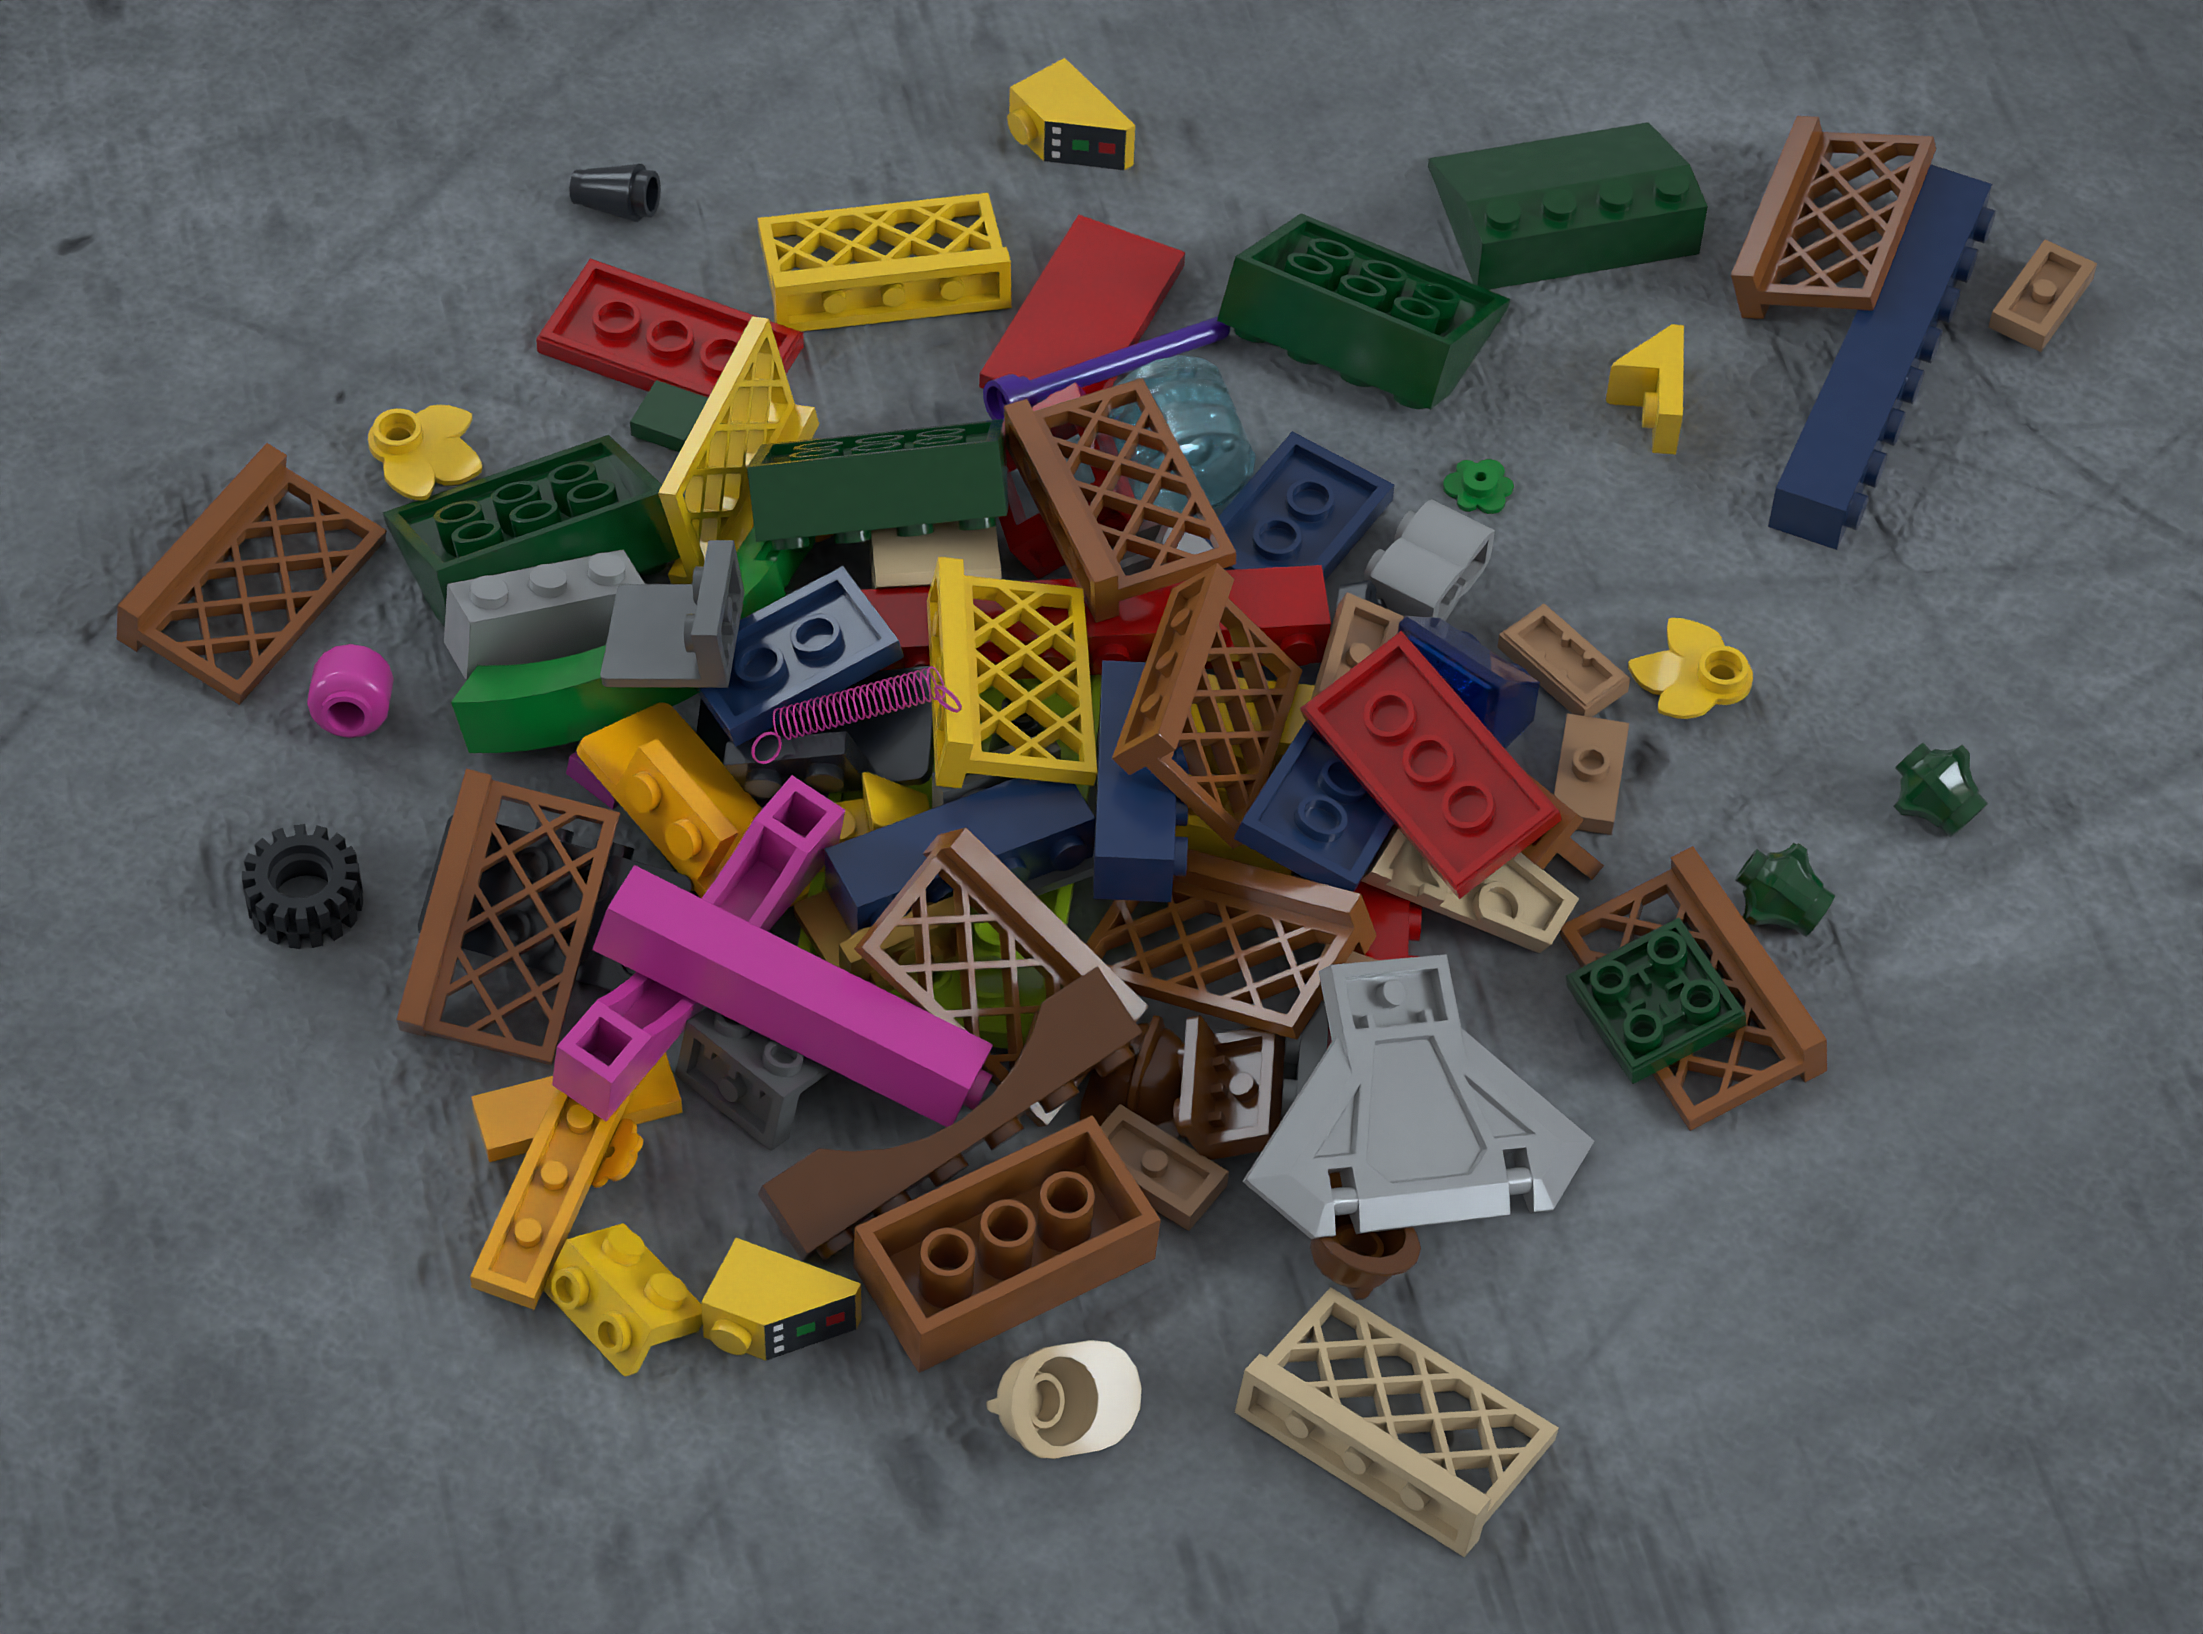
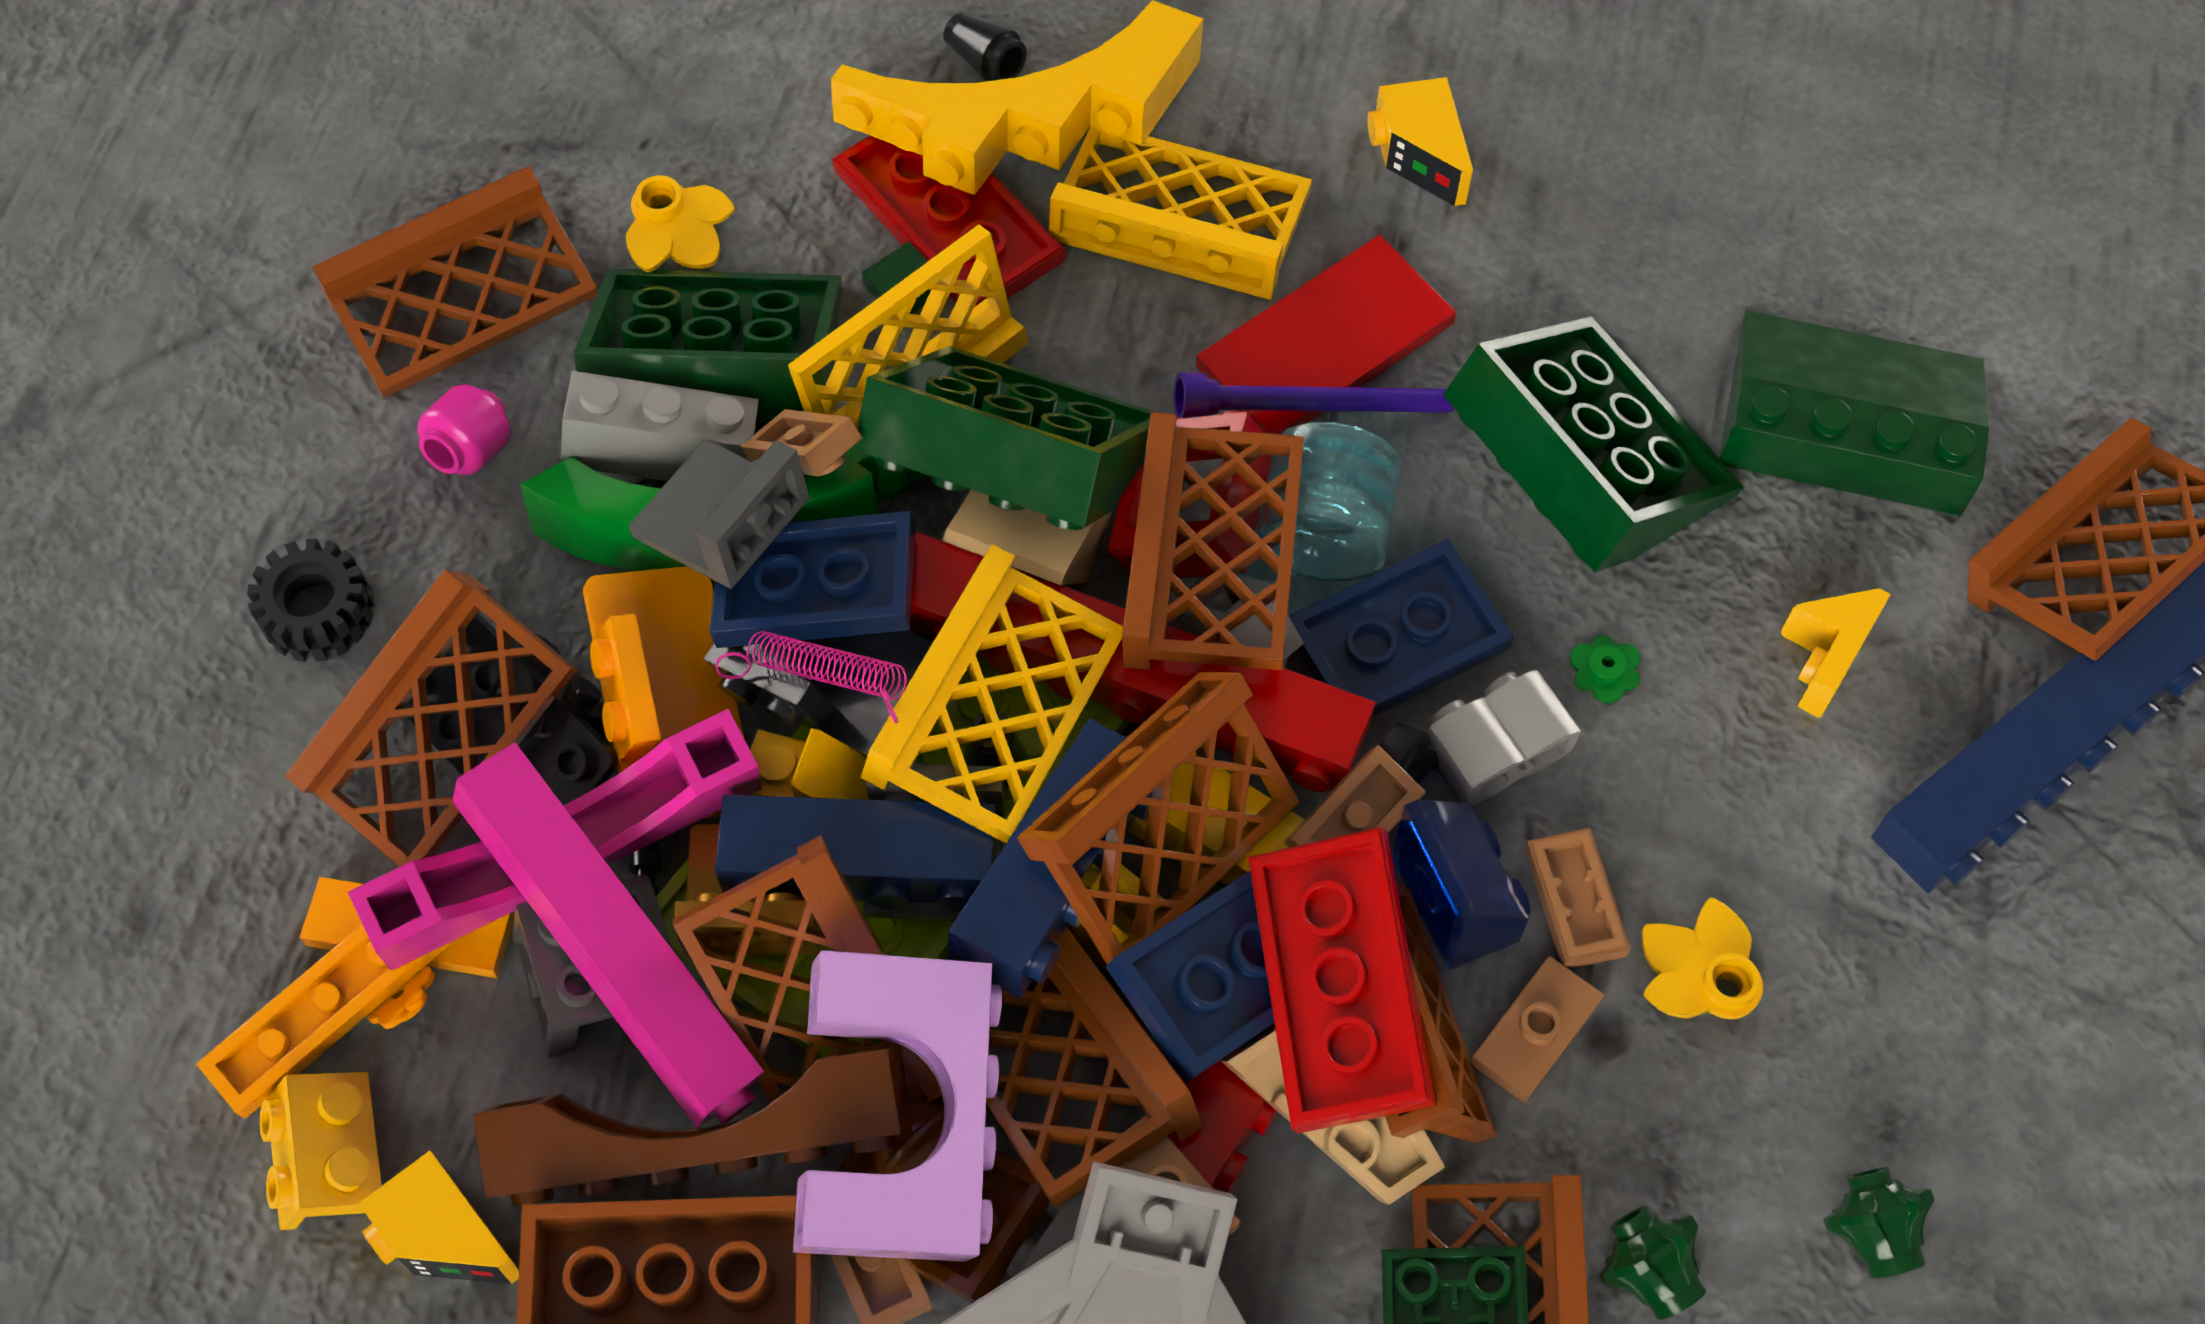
camera: 30 degrees right, 10 degrees up
none -> medium nougat plate [740,409,863,477]
none -> lavender arch [793,950,1002,1262]
none -> yellow arch [831,0,1204,195]

